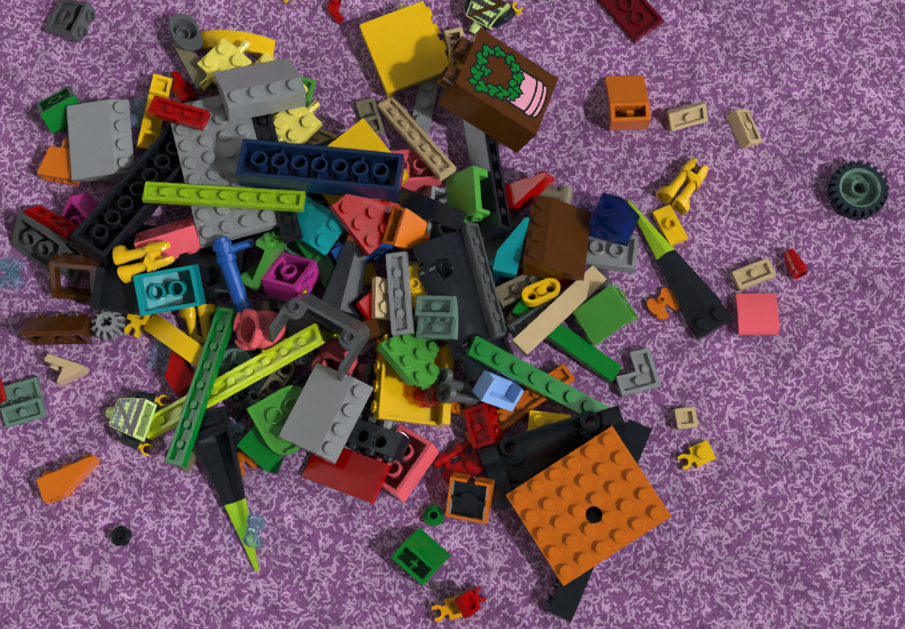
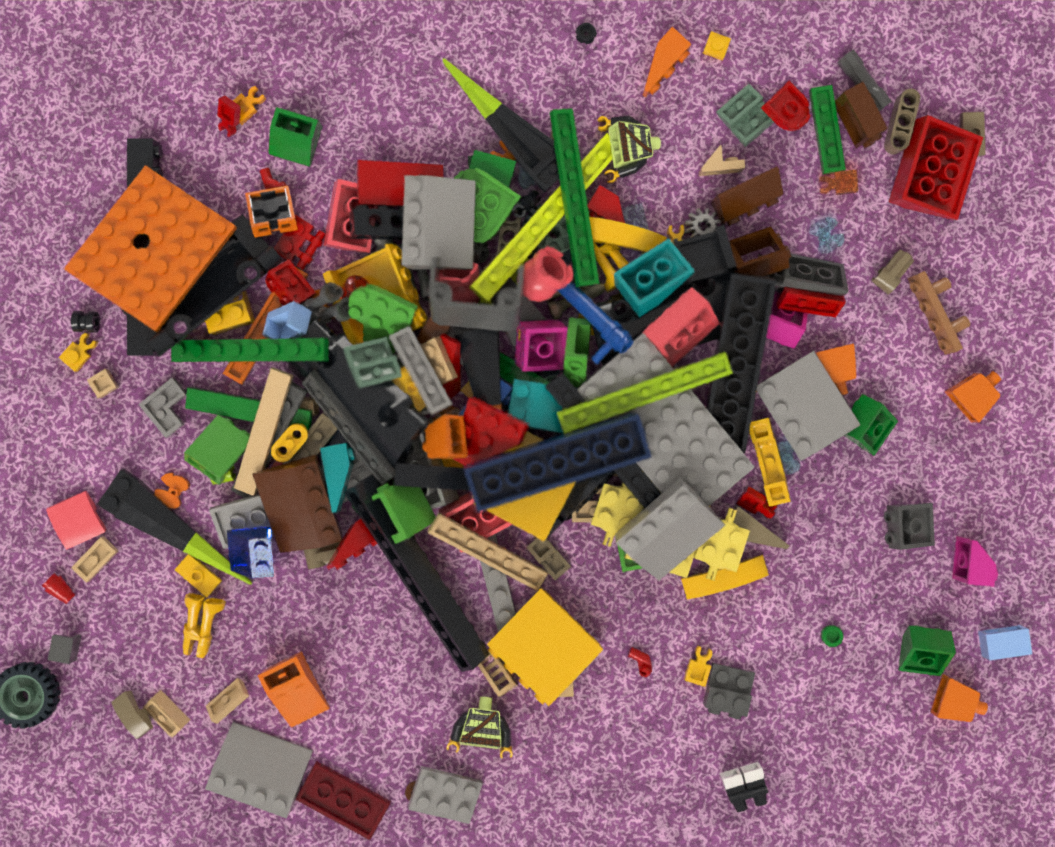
camera: 150 degrees right, 15 degrees up
yellow piece [113,241,175,283] -> none
red plate [147,95,211,131] -> none
dark grey piece [169,13,203,51] -> none
clear light blue piece [243,514,266,549] -> none
green plate [423,505,444,527] -> none
reddish brown brick [437,28,558,153] -> none
none -> dark grey panel [48,634,81,664]
none -> black wheel [71,311,100,333]
none -> dark tan slope [111,691,153,739]
none -> light grey slope [205,722,313,819]
none -> red arm [259,168,287,189]
none -> yellow plate [703,31,731,61]

